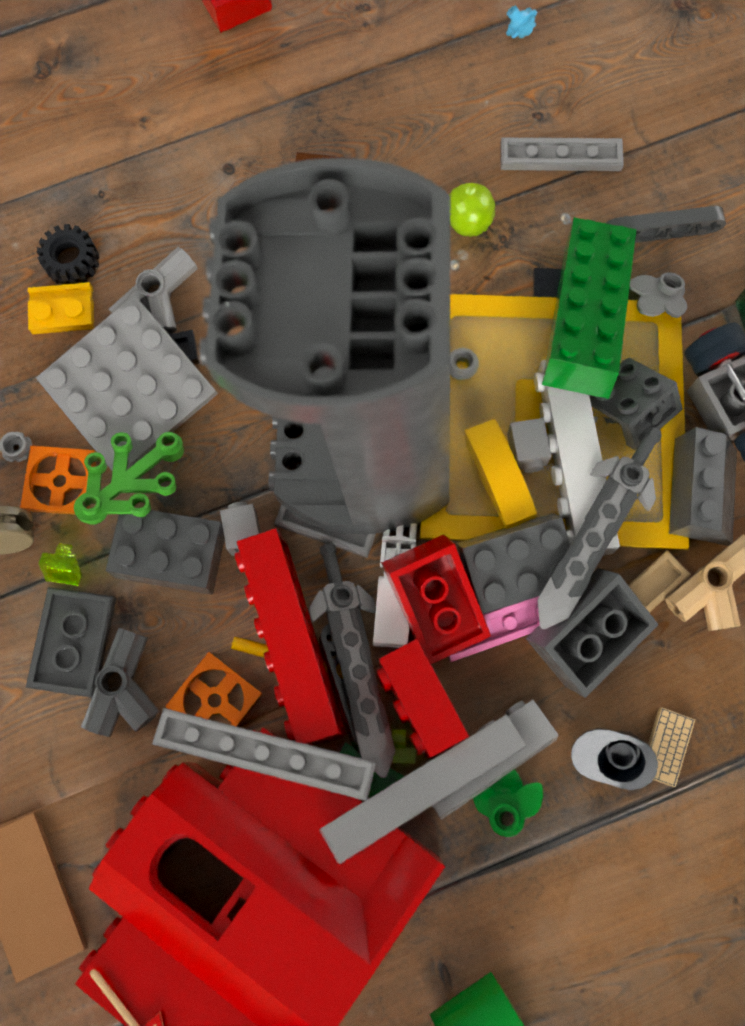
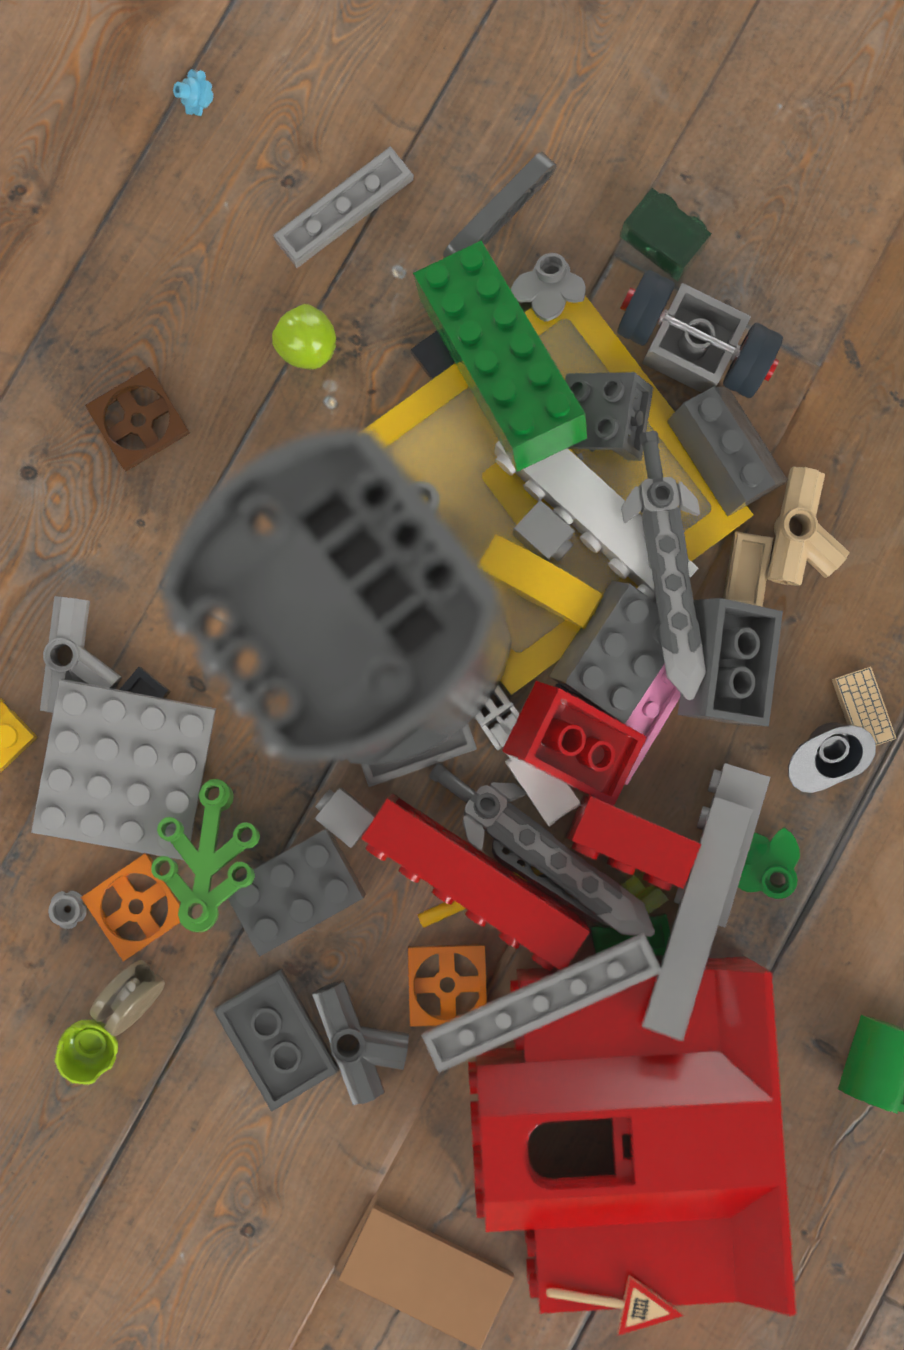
camera: 45 degrees left, 10 degrees up
clear neon green tile [38,543,82,586] -> none

